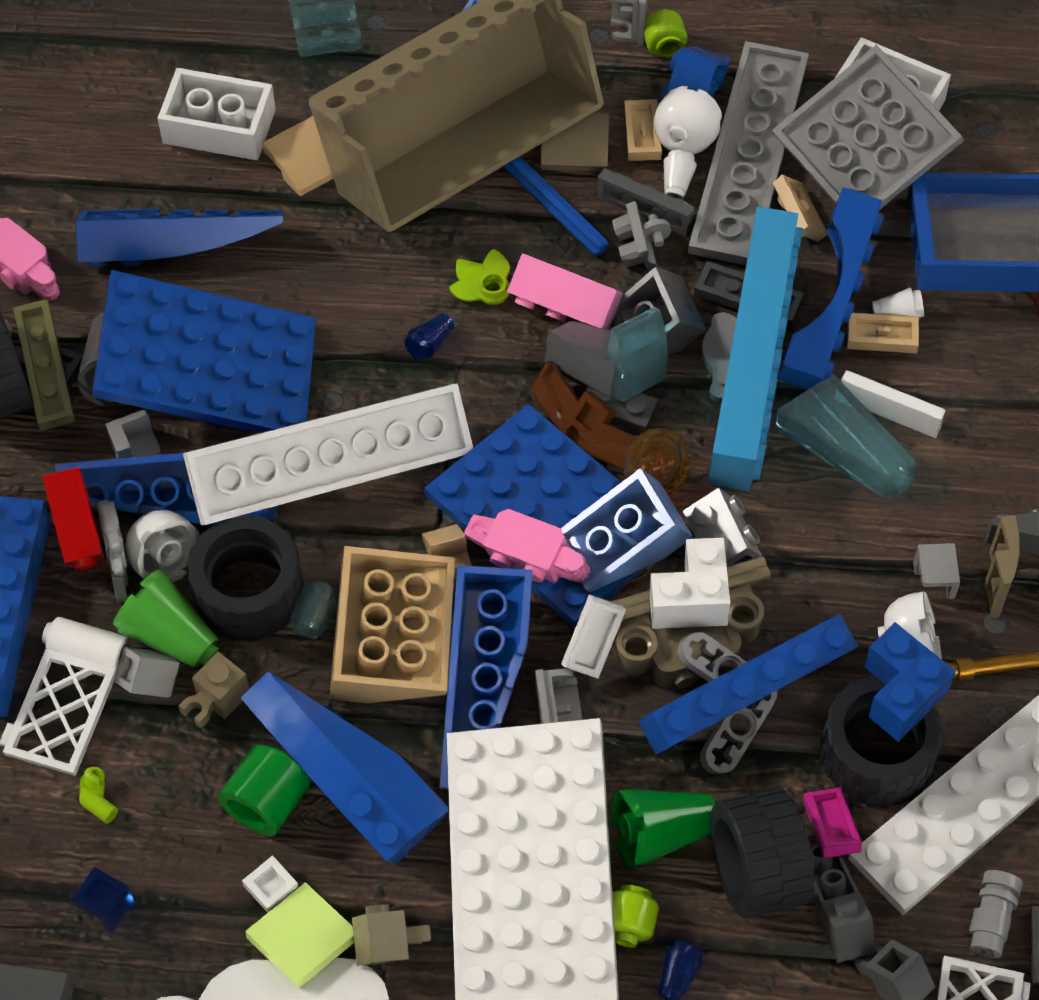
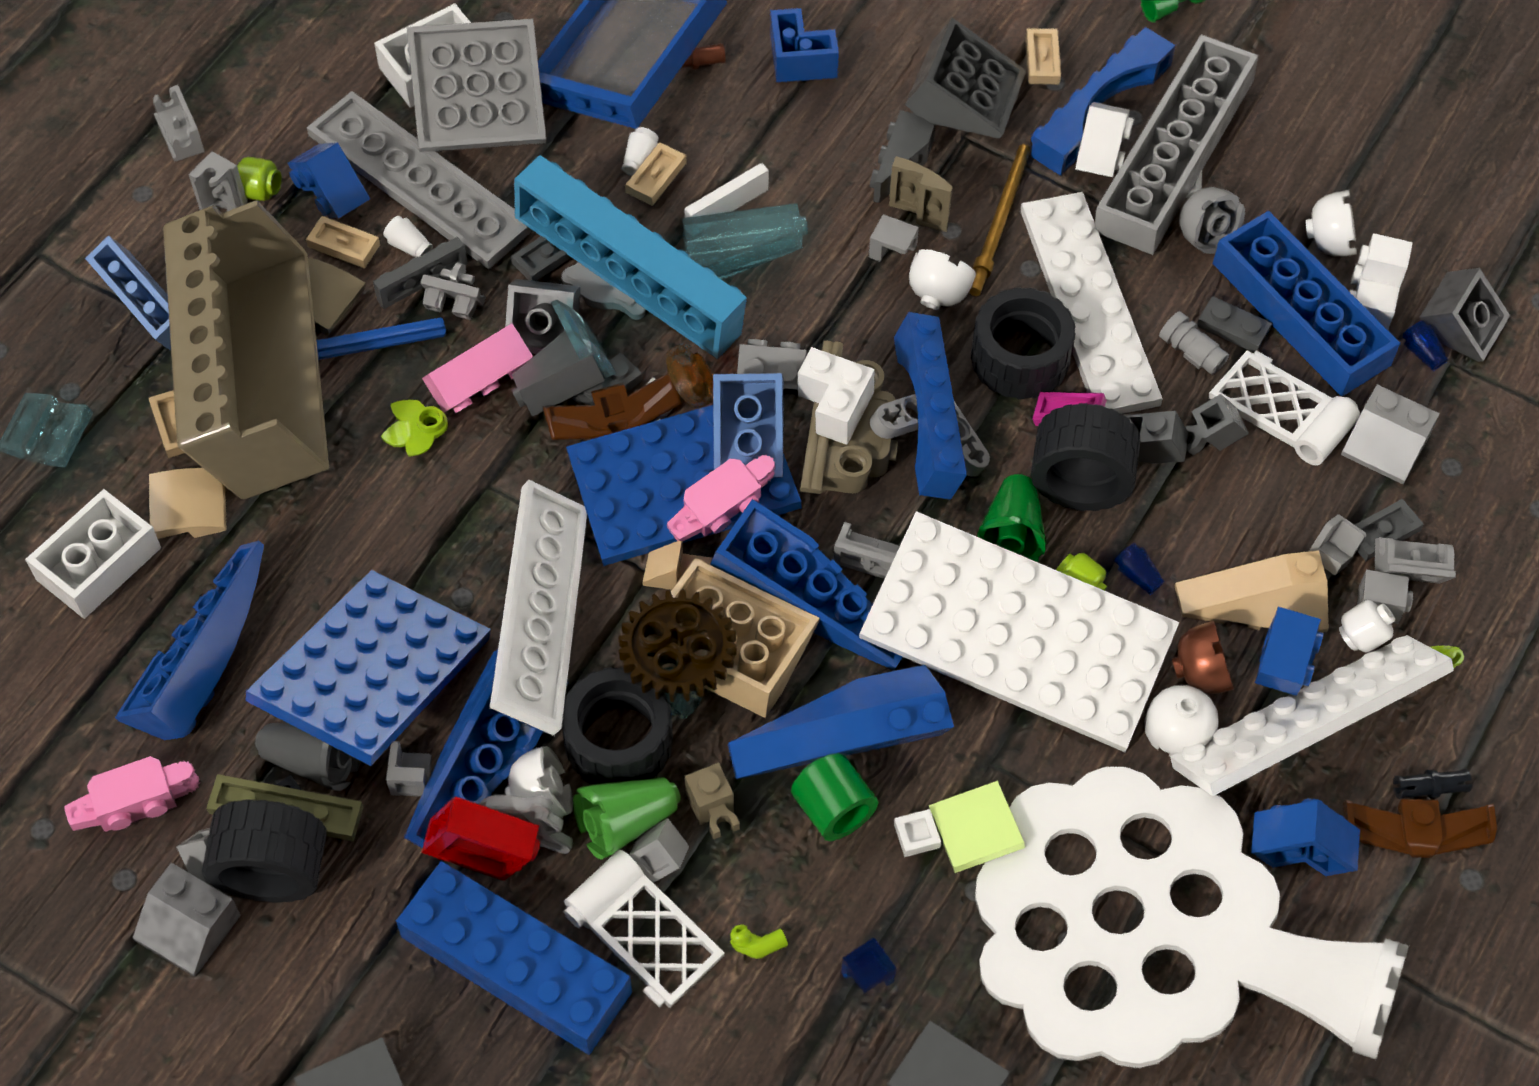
camera: 65 degrees left, 0 degrees up
dark tan brick [352,904,431,966] -> none
clear blue cone [404,313,454,360] -> none
white tile [561,595,626,678] -> none
white cylinder [653,86,722,155] -> none
tan plate [773,175,828,242] -> none
blue arch [777,187,884,392] -> none
blue brick [864,622,955,742] -> none
none -> dark brown gear [618,589,737,702]

